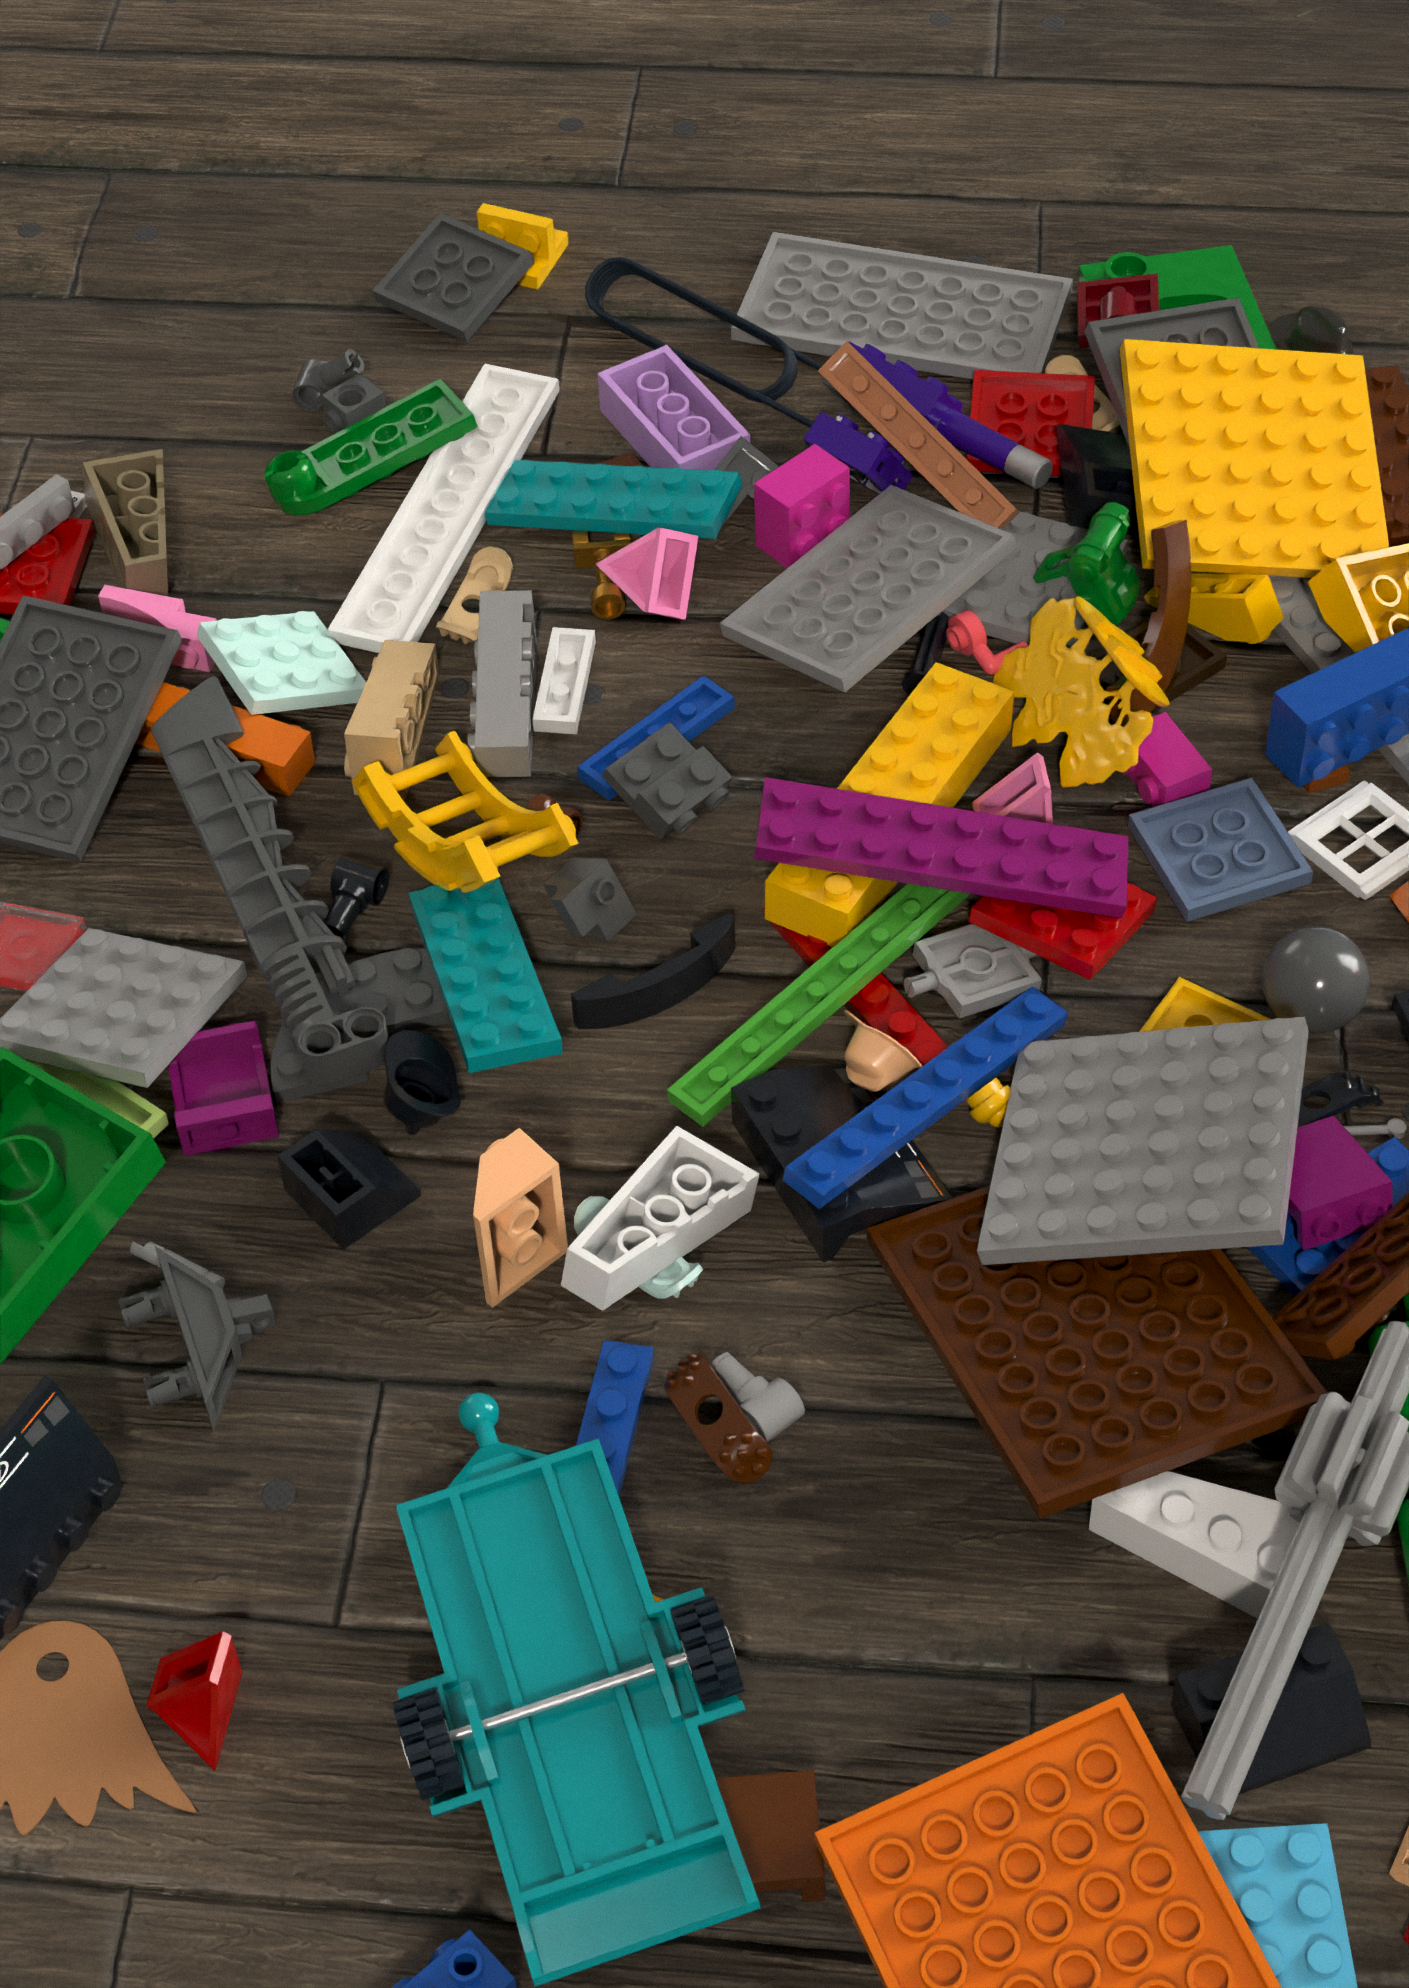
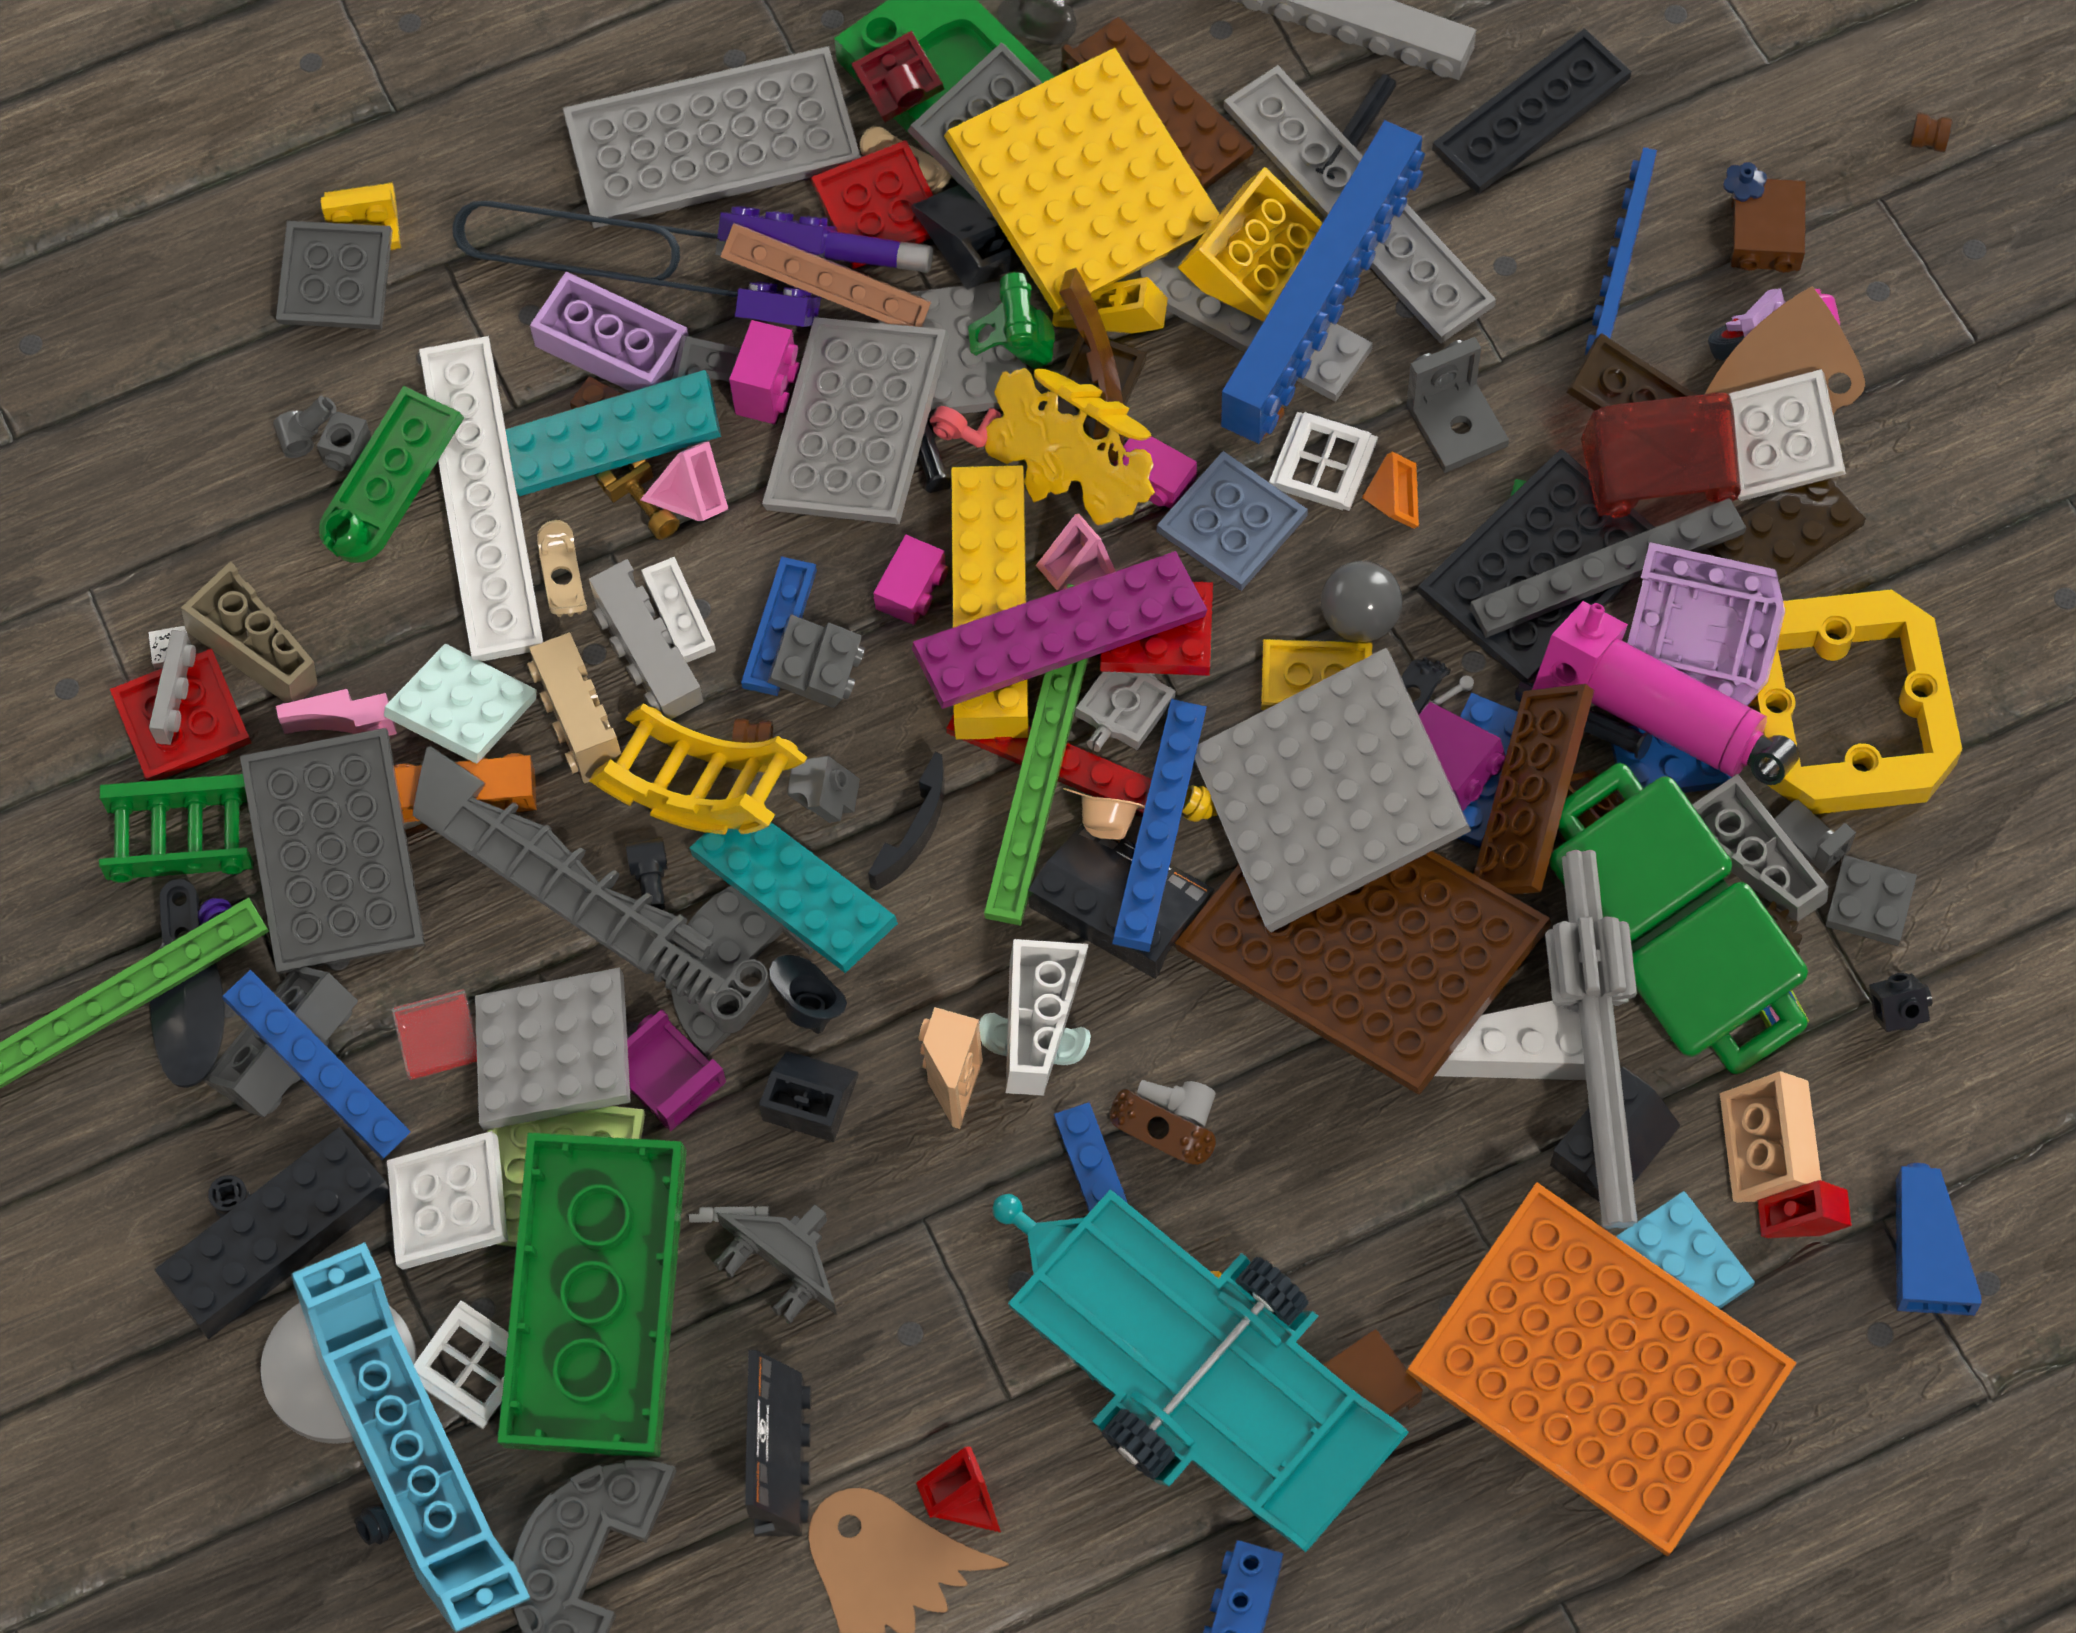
camera: 30 degrees left, 15 degrees up
none -> dark pink brick [873,535,948,625]

